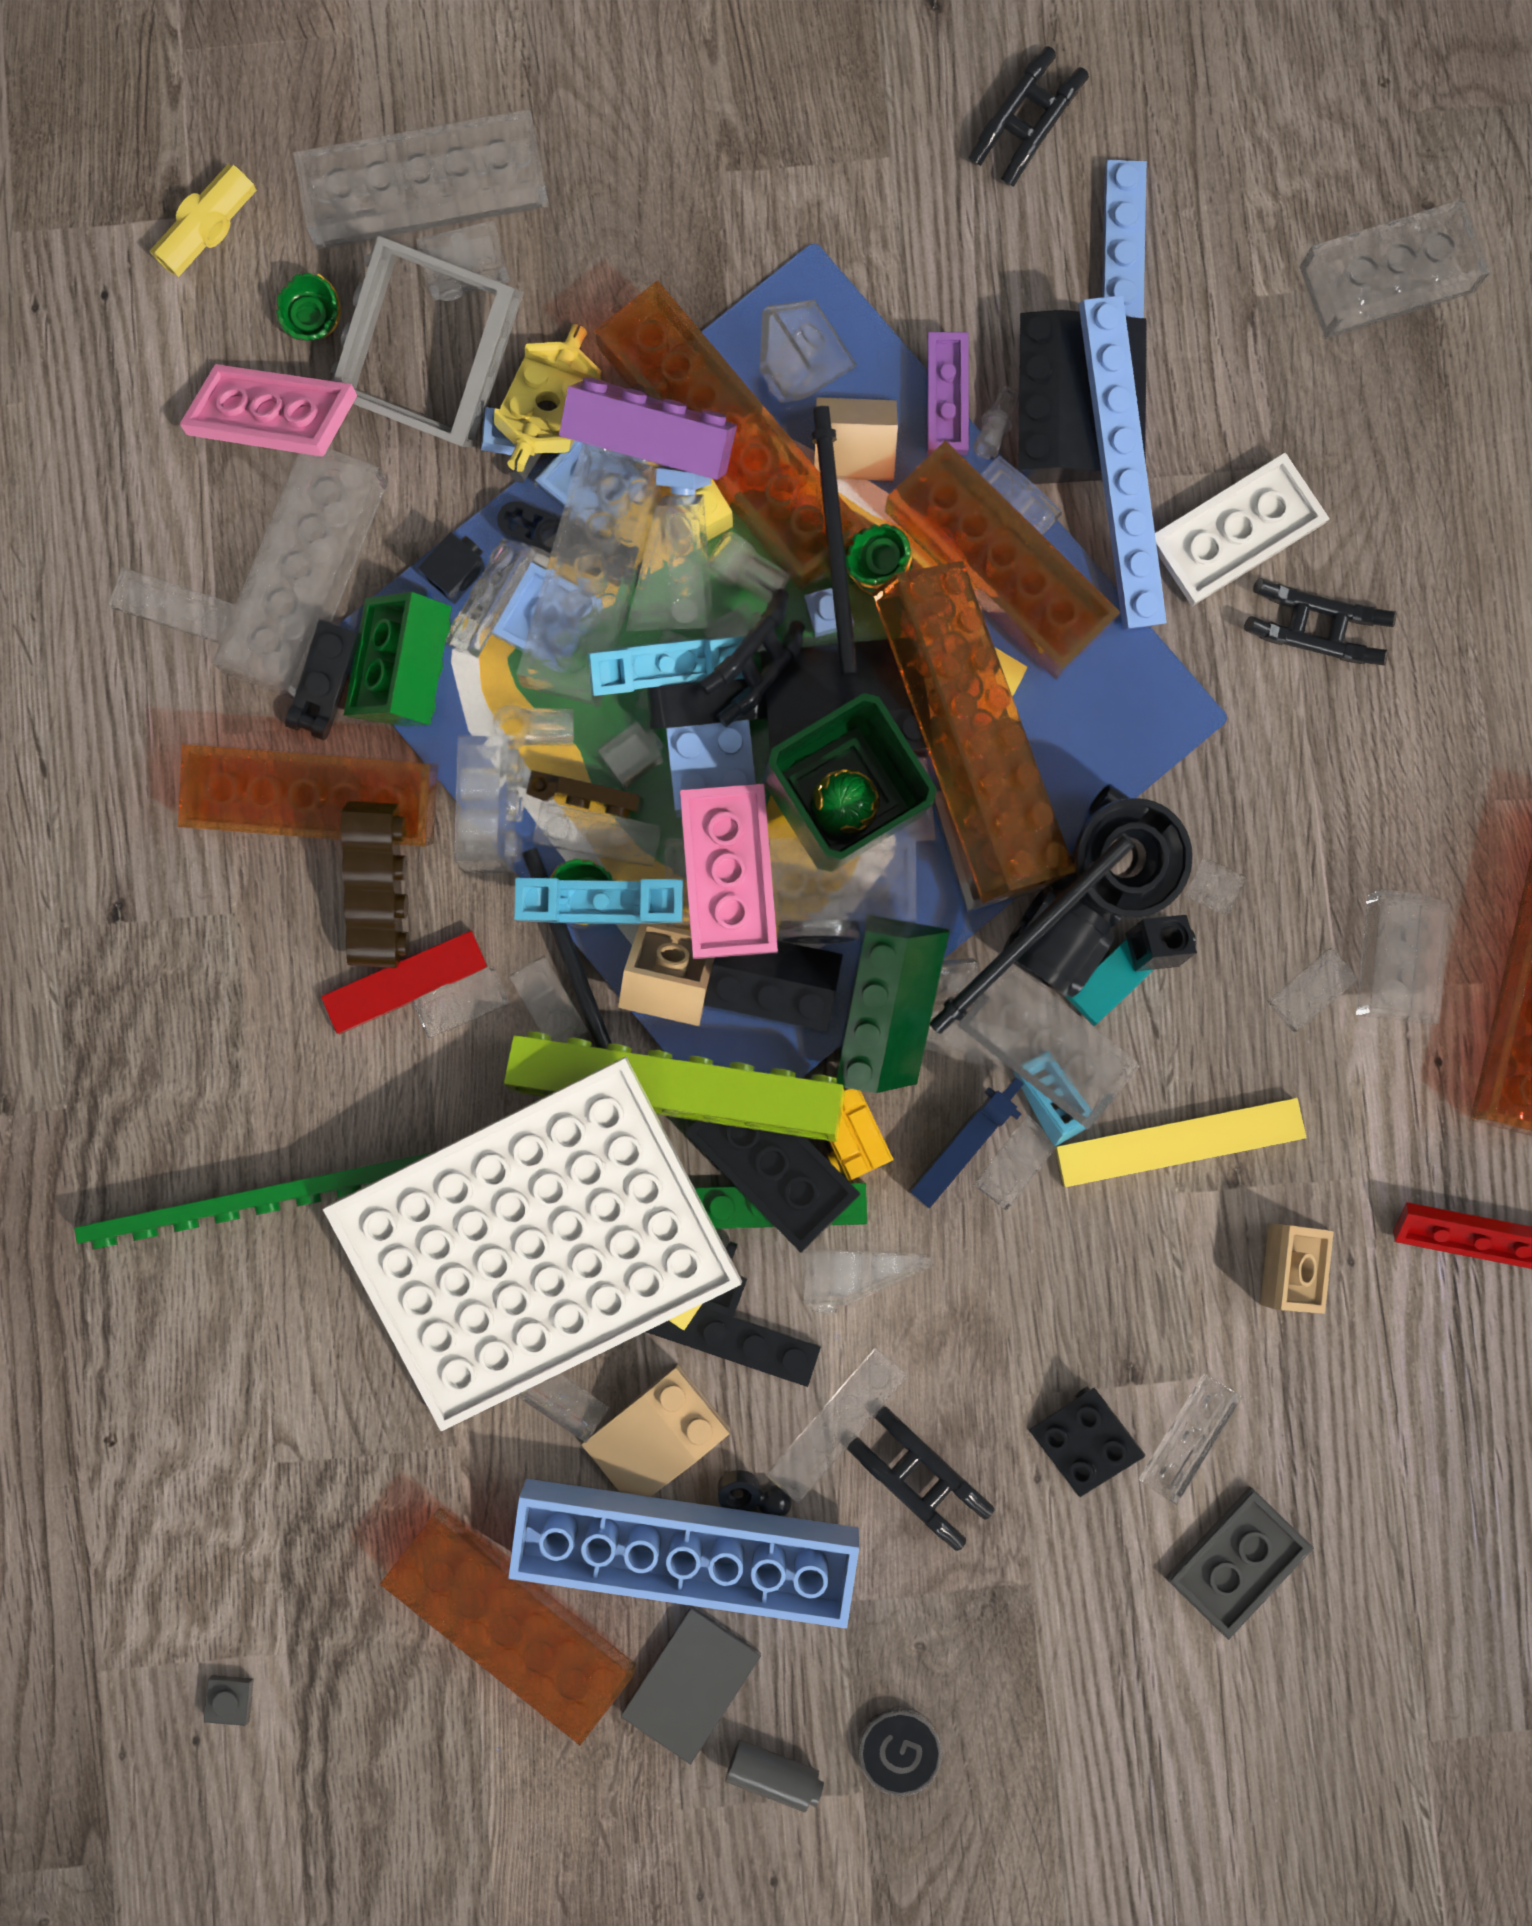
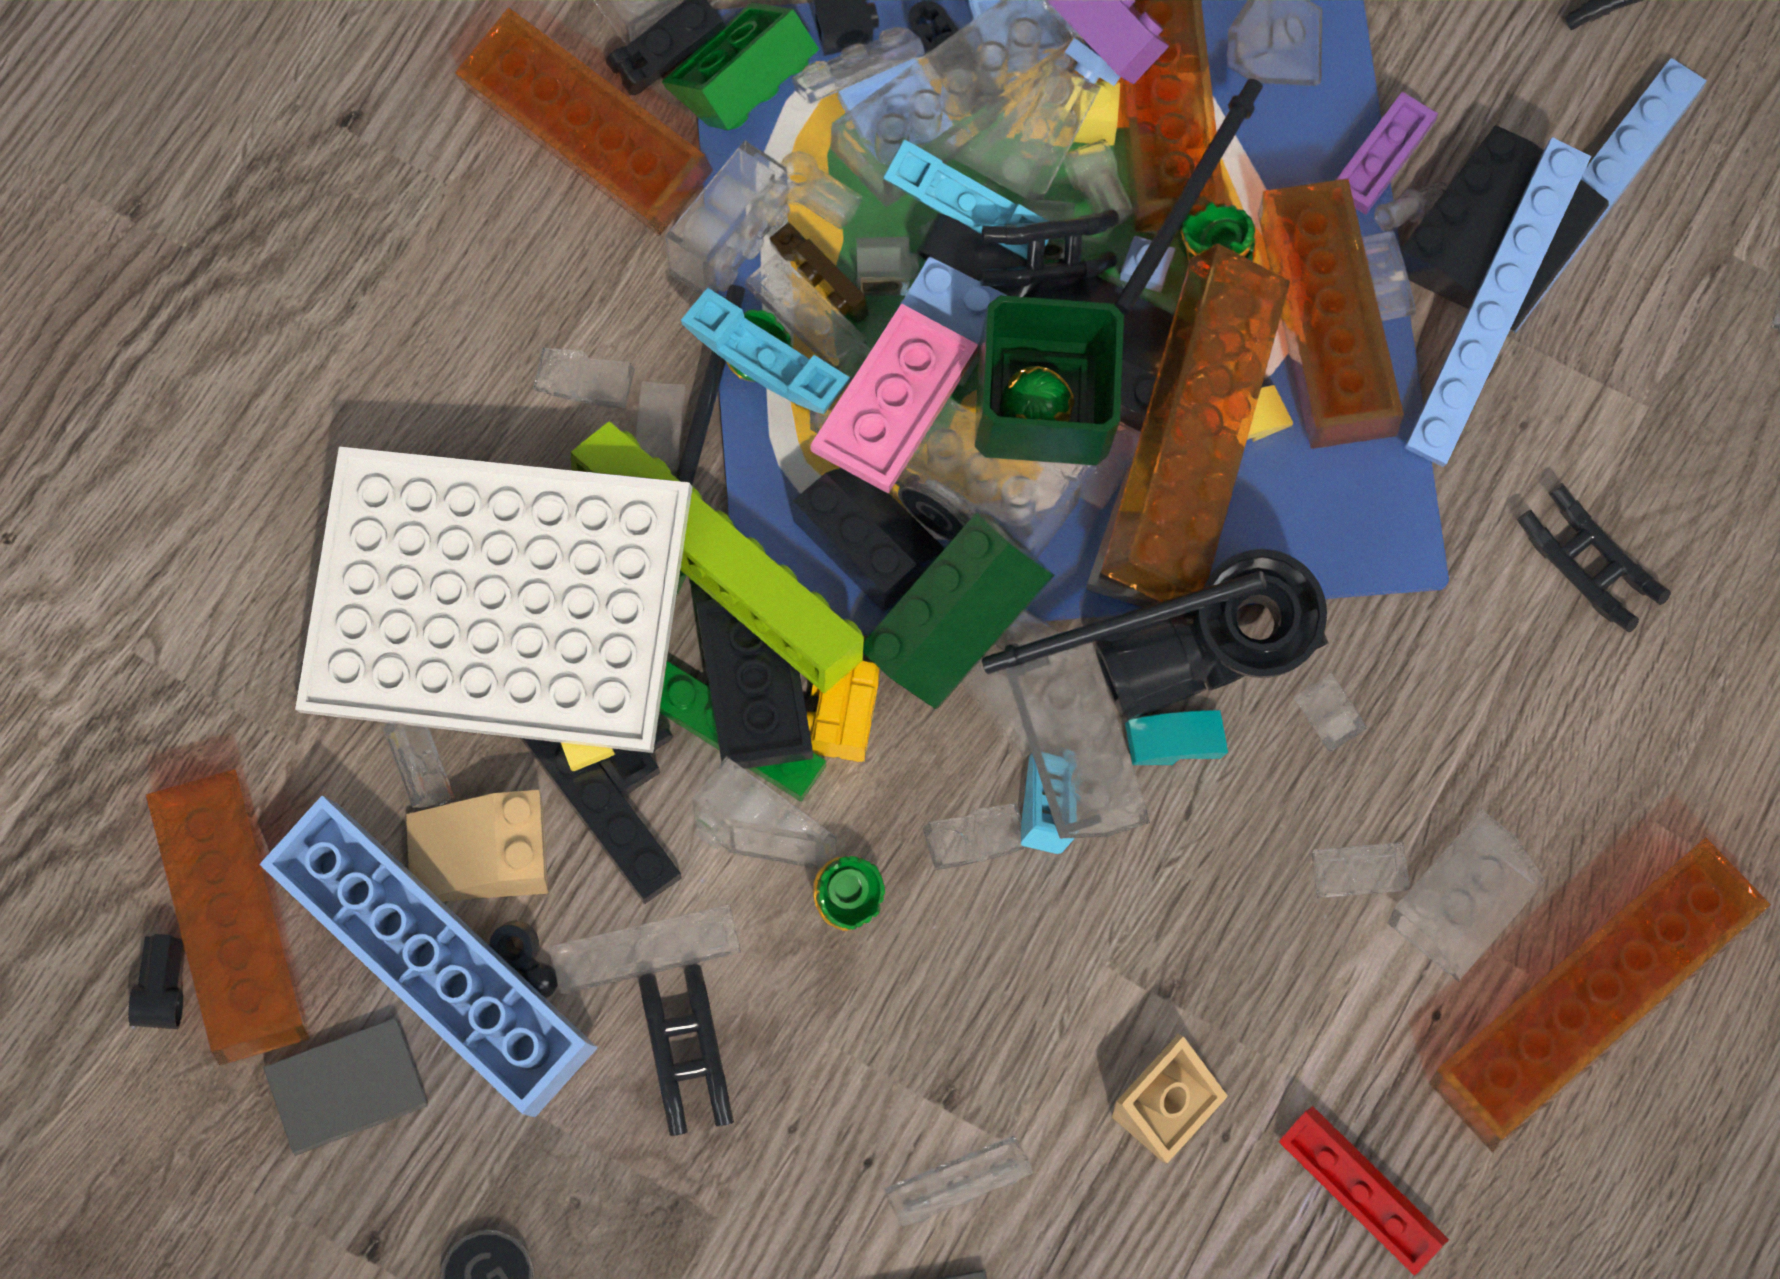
camera: 35 degrees right, 15 degrees down
green plate [74,1152,433,1250] -> none
red tile [321,930,489,1035] -> none
dark brown brick [341,801,410,968] -> none
tan slope [618,924,715,1026] -> none
dark grey brick [725,1739,824,1813] -> none
tan slope [814,397,898,481] -> none
dark blue piece [907,1077,1024,1209] -> none
black hinge [1029,1386,1146,1497] -> none
light yellow tile [1055,1098,1307,1187] -> none
black brick [1125,915,1197,972] -> none
white plate [1155,453,1330,606] -> none
none -> black piece [128,934,187,1030]
none -> green hair [813,856,885,931]

